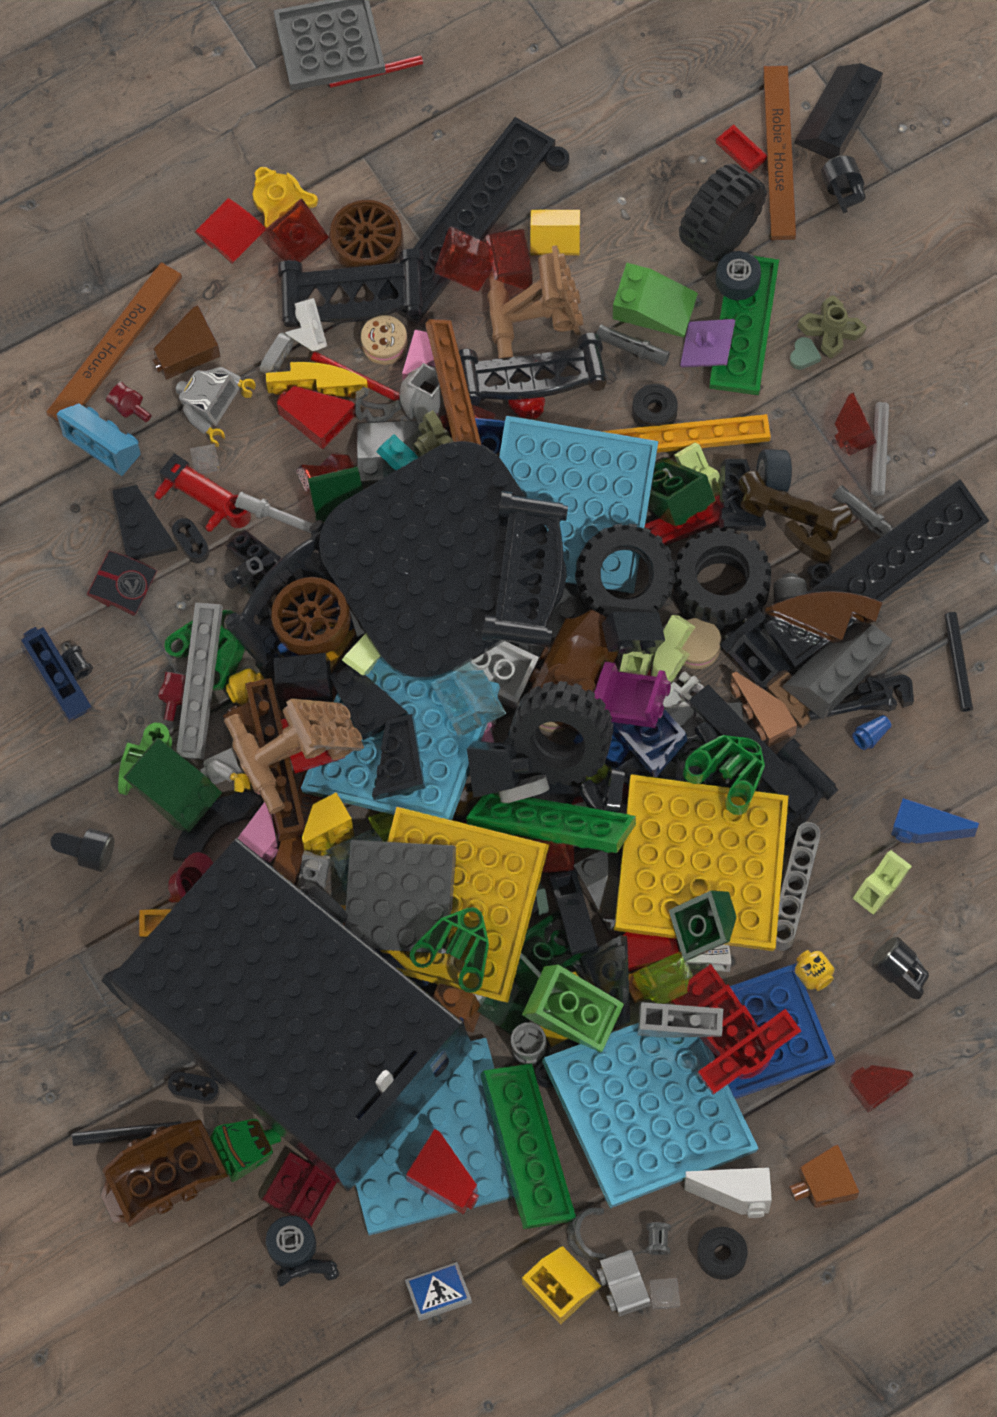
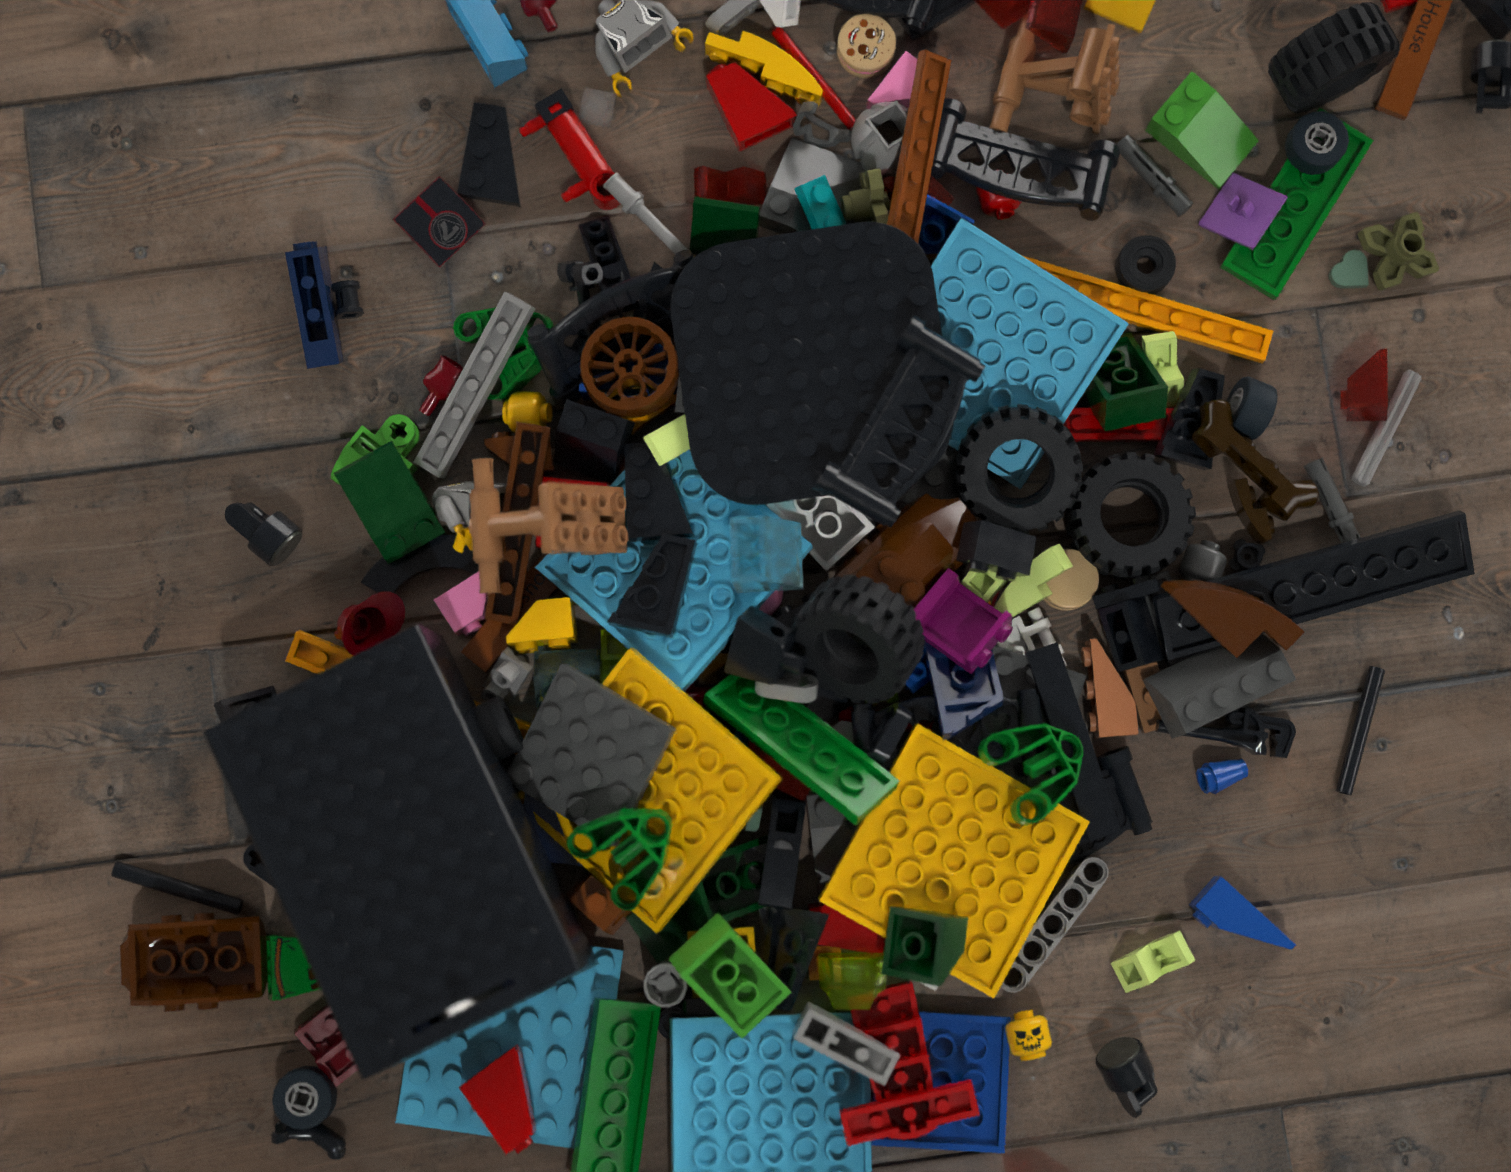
camera: 15 degrees right, 15 degrees up
black beam [172,518,209,563] -> none

